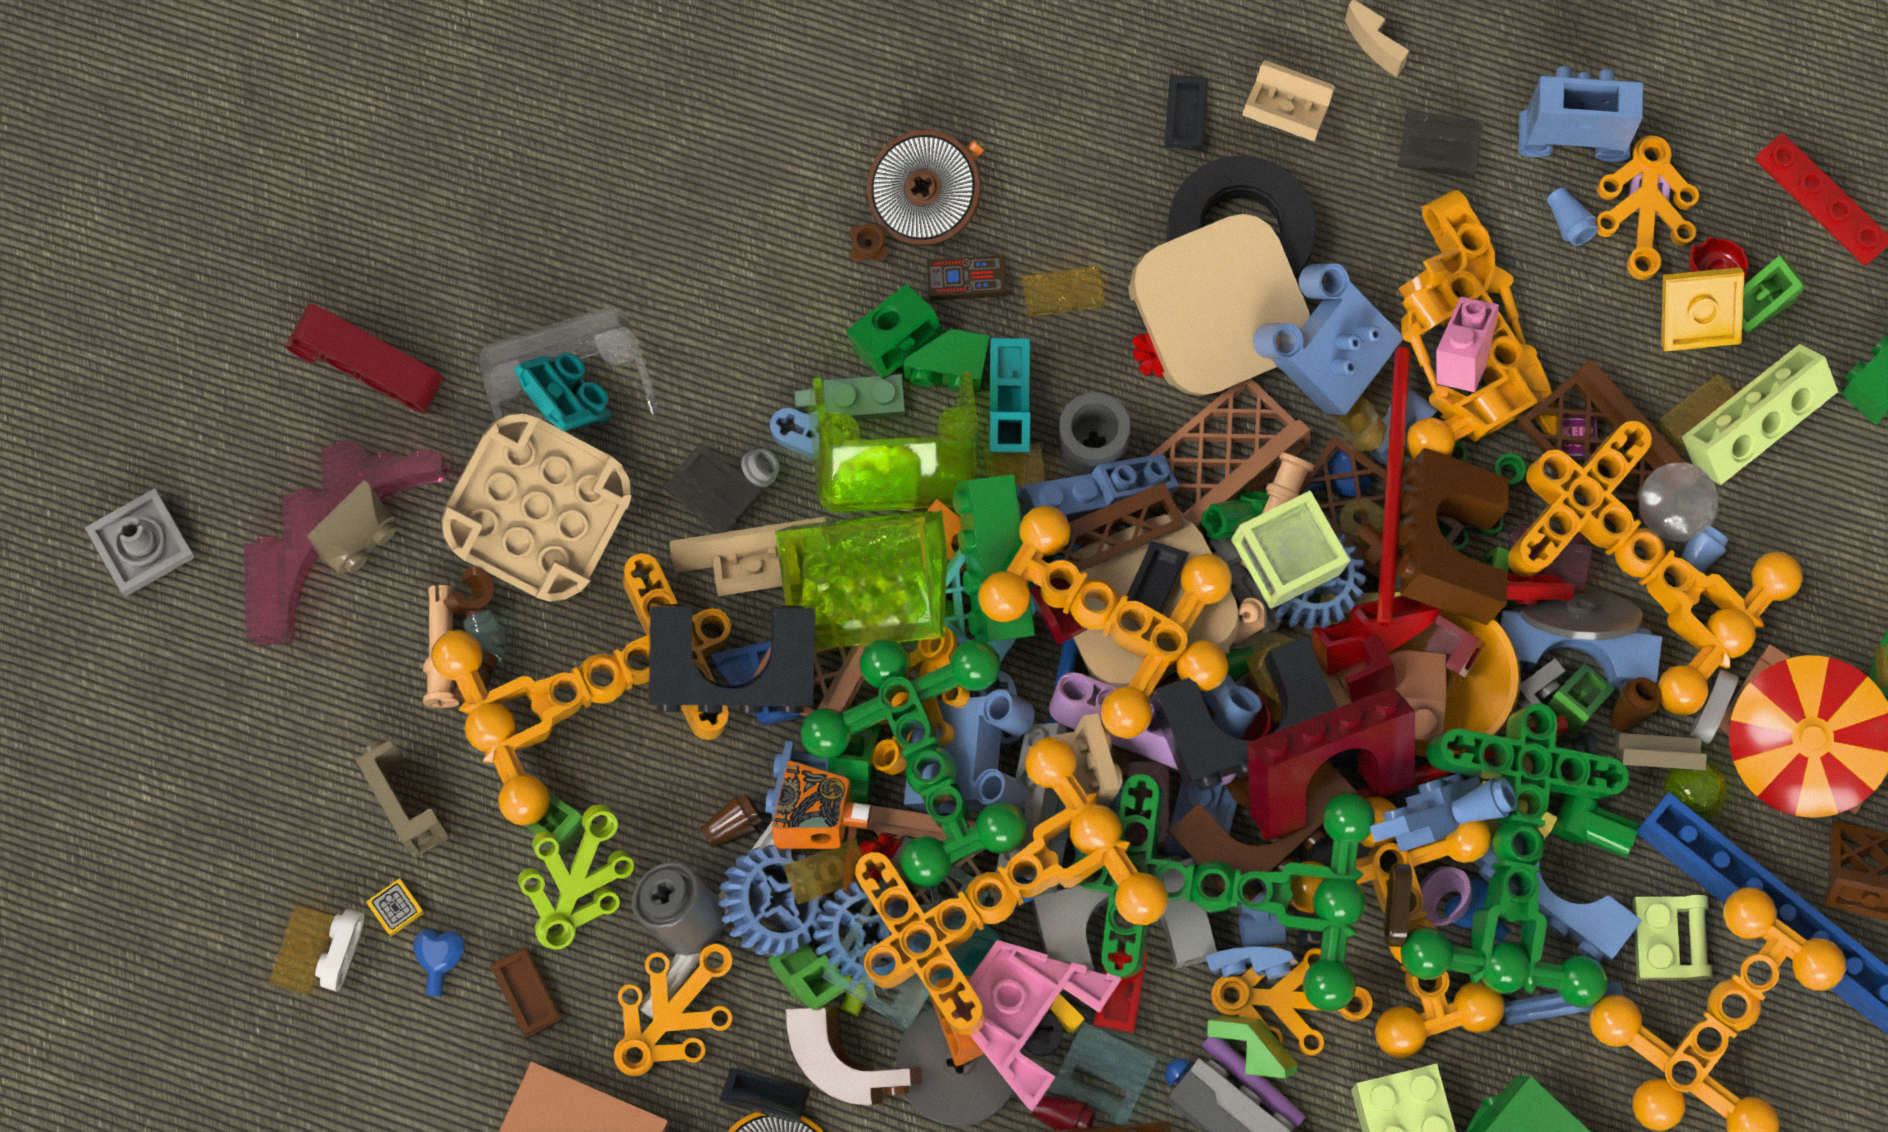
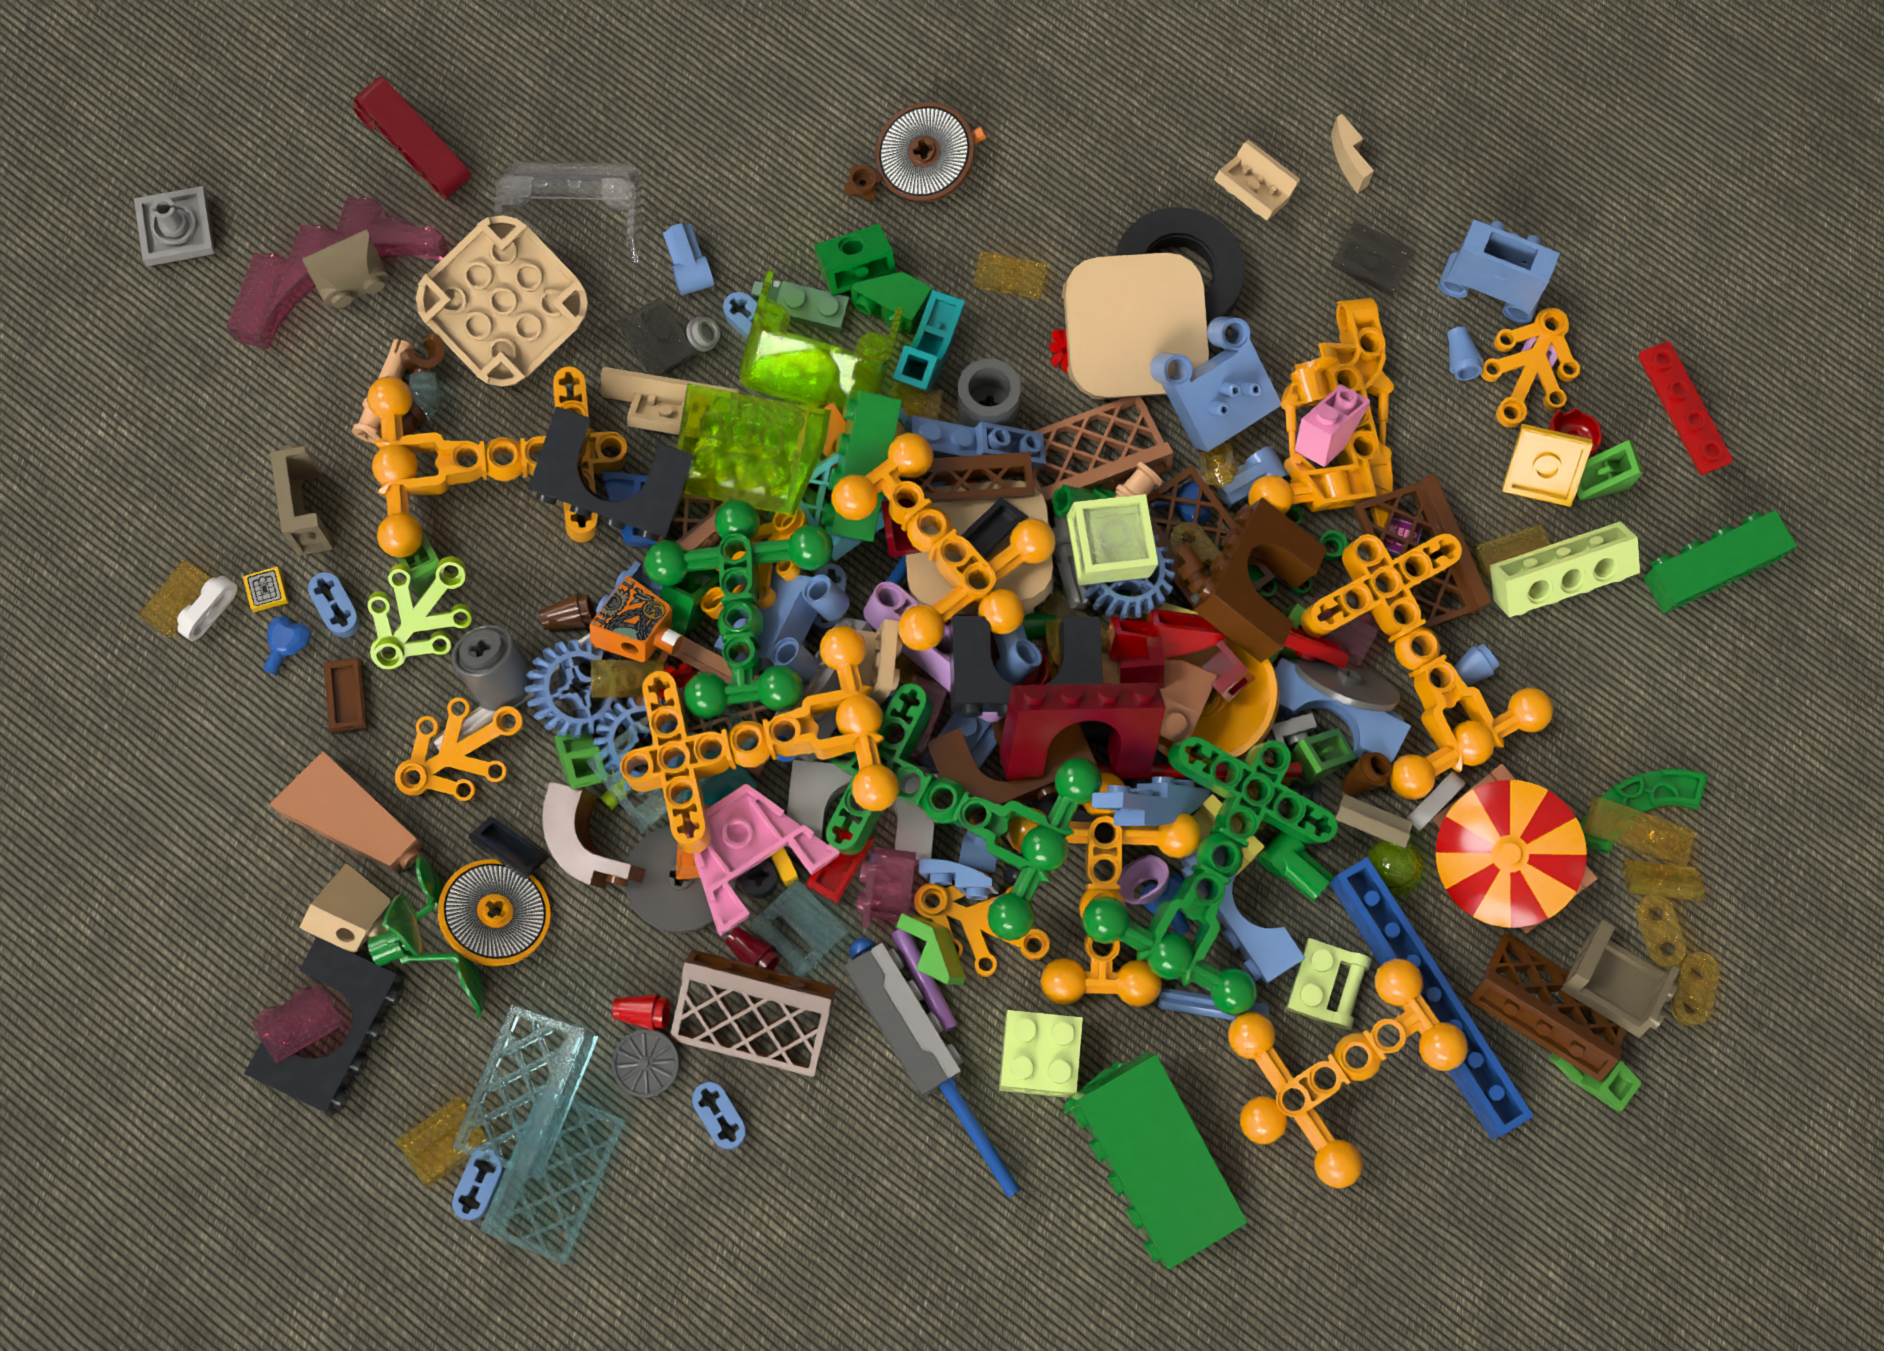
camera: 15 degrees right, 0 degrees up
teal slope [514,352,612,431] -> none
dark brown tile [927,255,1007,301] -> none
black tile [1164,75,1208,150] -> none
light nougat arm [1234,597,1267,644] -> none
red piece [1376,347,1411,629] -> none
dark brown tile [1384,863,1412,948] -> none
medium blue cone [1451,778,1517,825] -> none
clear dish [1637,462,1718,541] -> none
none -> medium blue beam [308,572,360,638]
none -> medium blue piece [663,223,714,296]
none -> clear pink bracket [856,847,916,928]

